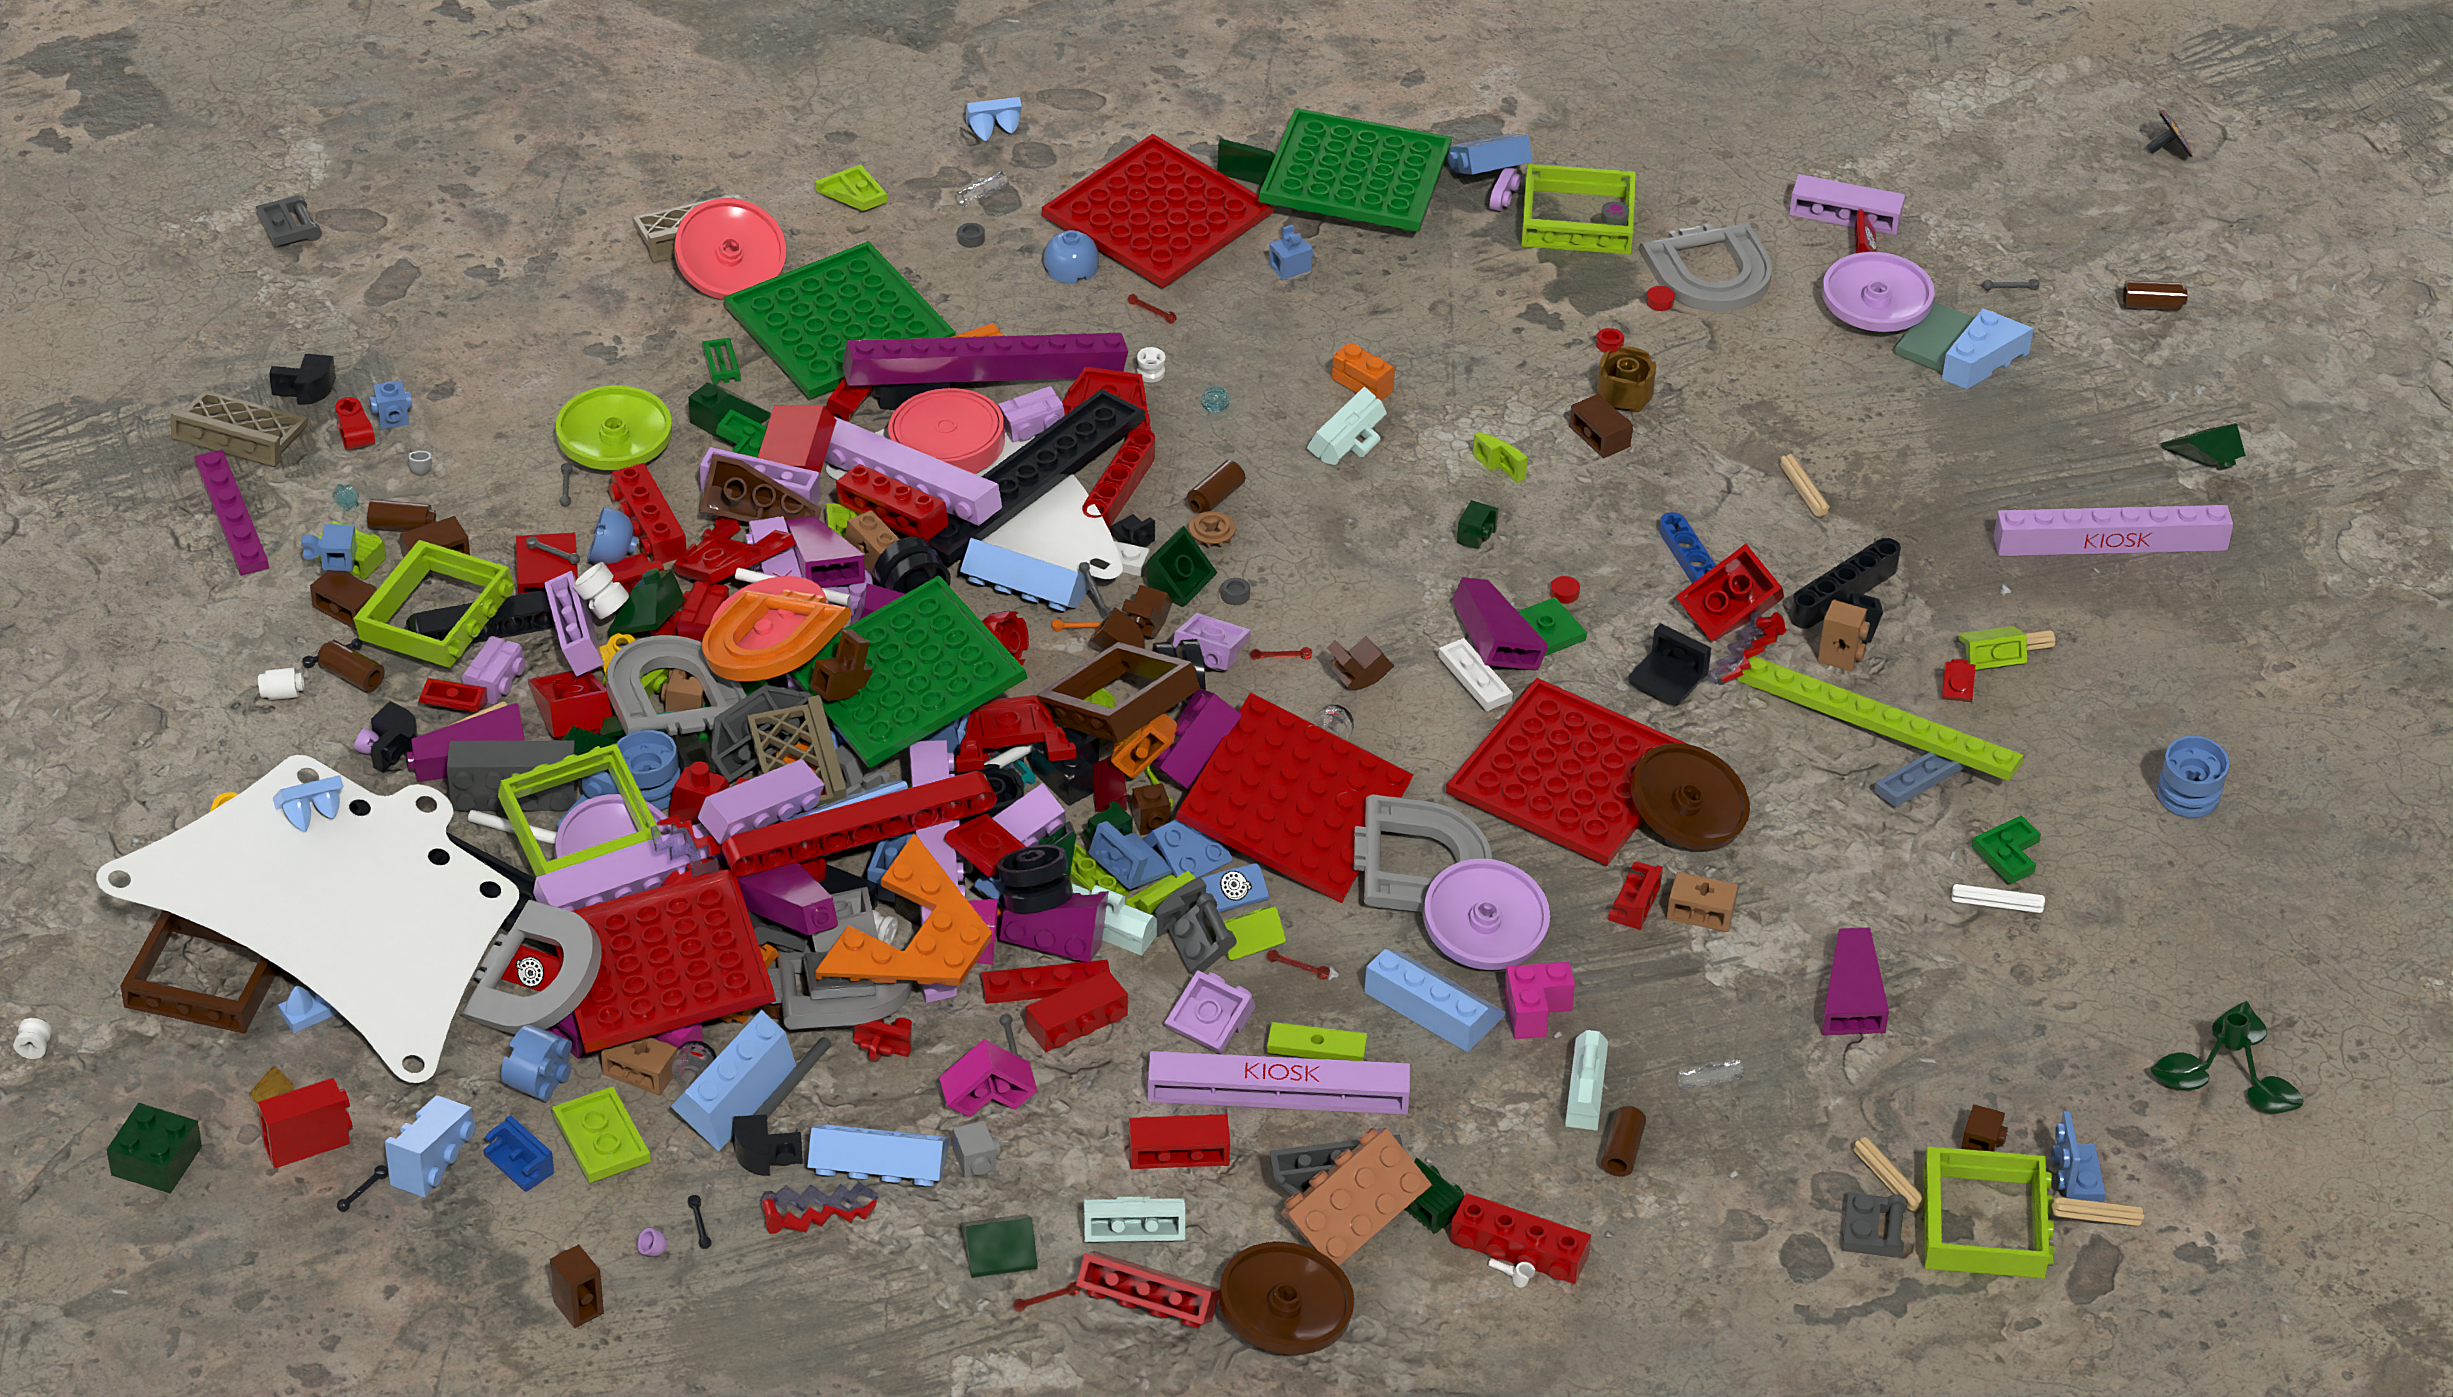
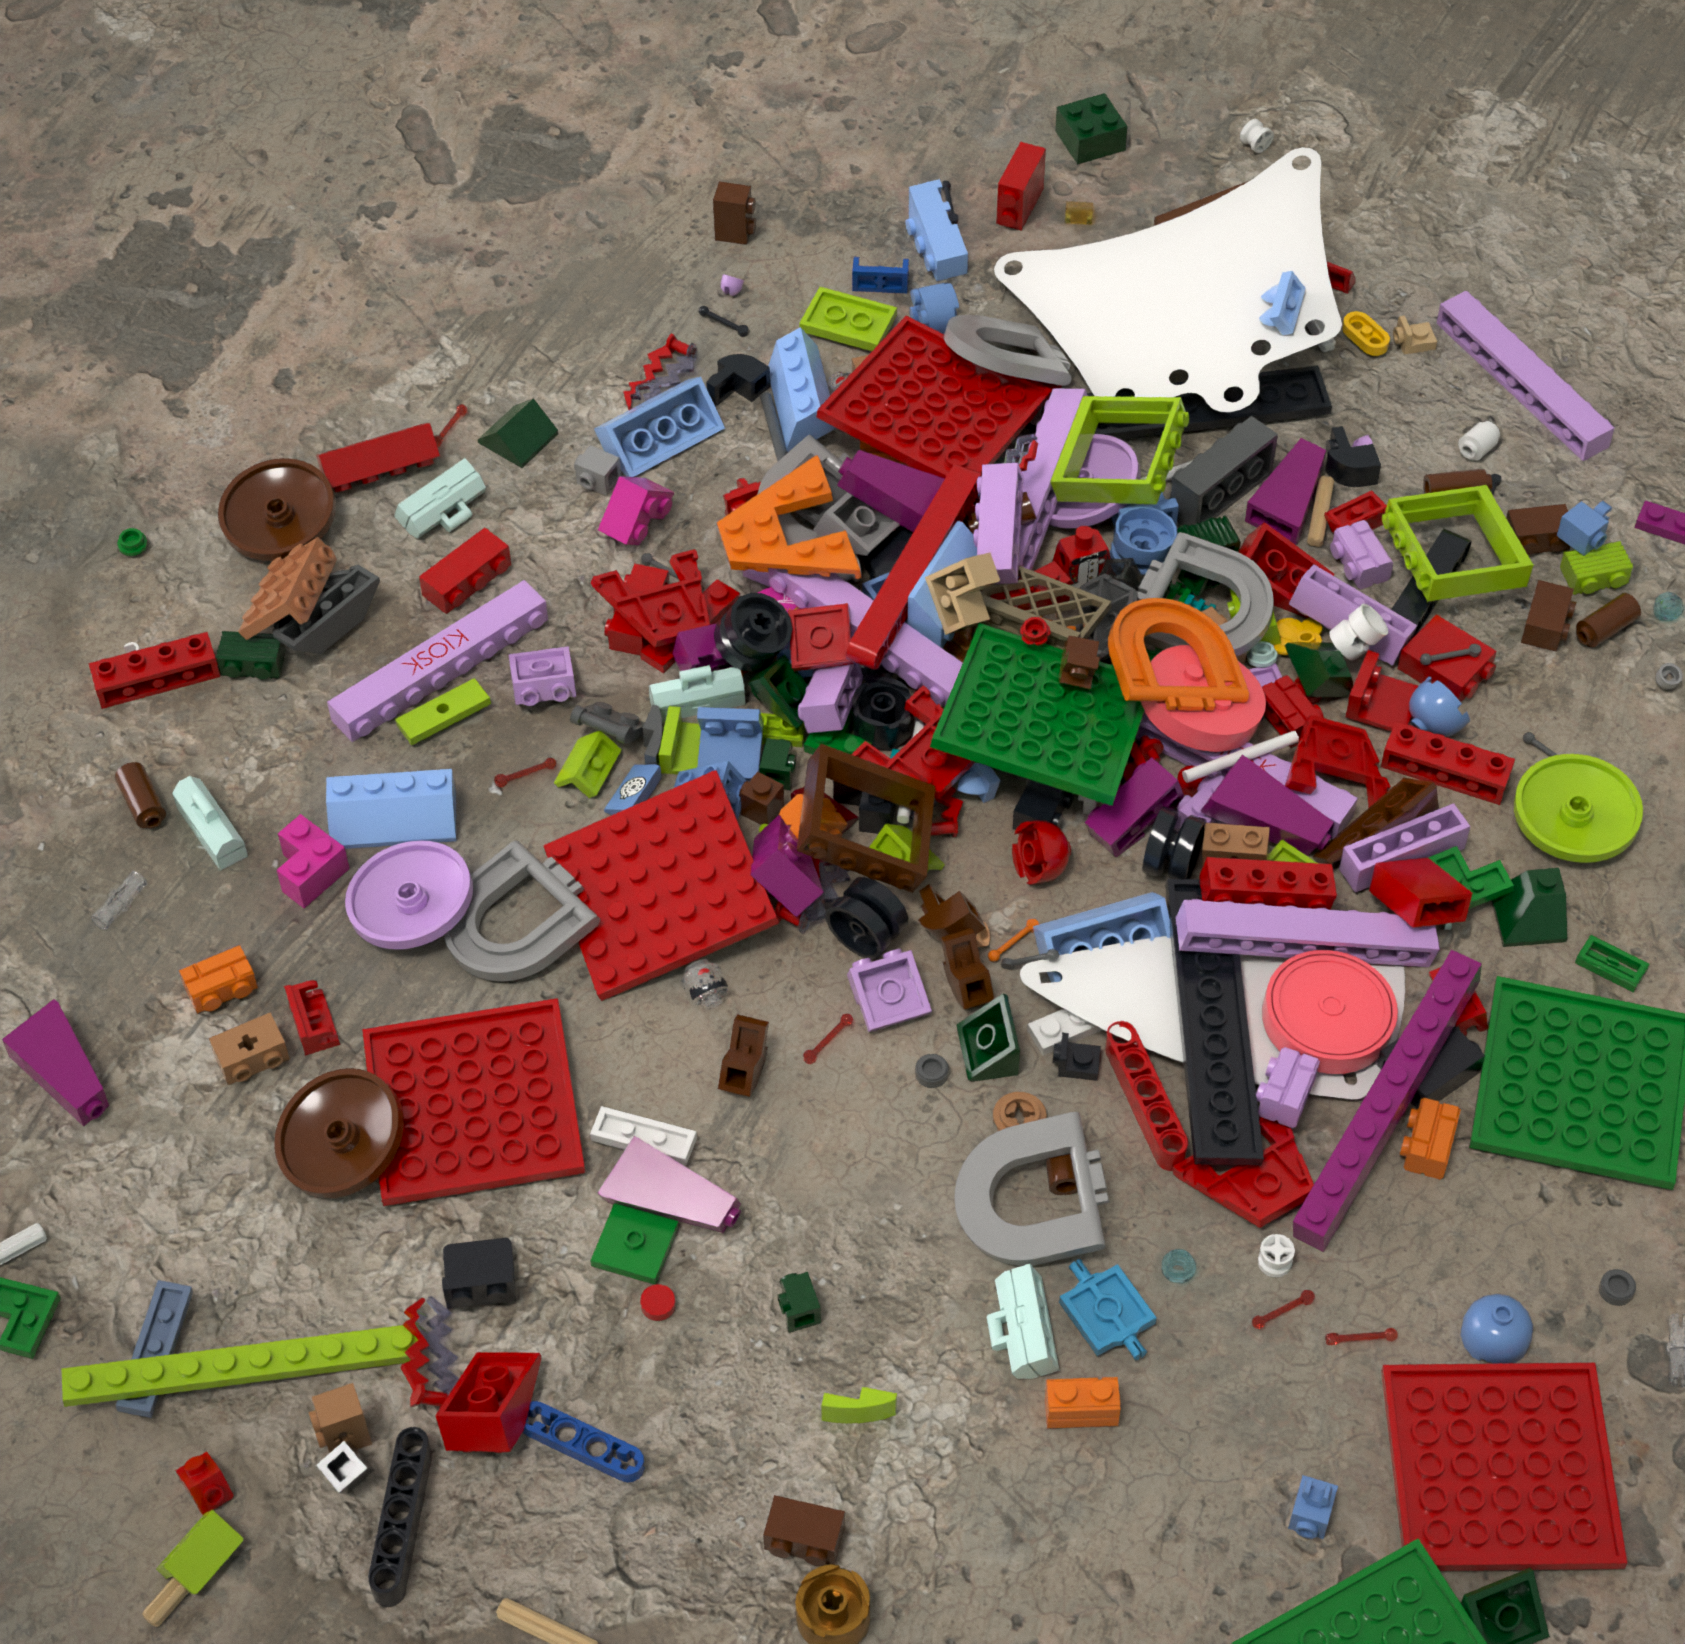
camera: 140 degrees right, 10 degrees up
none -> green plate [117,528,148,556]
none -> orange brick [179,945,258,1013]
none -> red wing [590,549,710,648]
none -> tan brick [925,552,1000,635]
none -> light grey piece [955,1112,1110,1266]
none -> red plate [1020,617,1051,646]
none -> dark azure plate [1059,1259,1157,1360]
none -> clear red hinge [1252,1290,1315,1329]
none -> tan bracket [1393,315,1437,355]
none -> lavender brick [1436,291,1614,461]

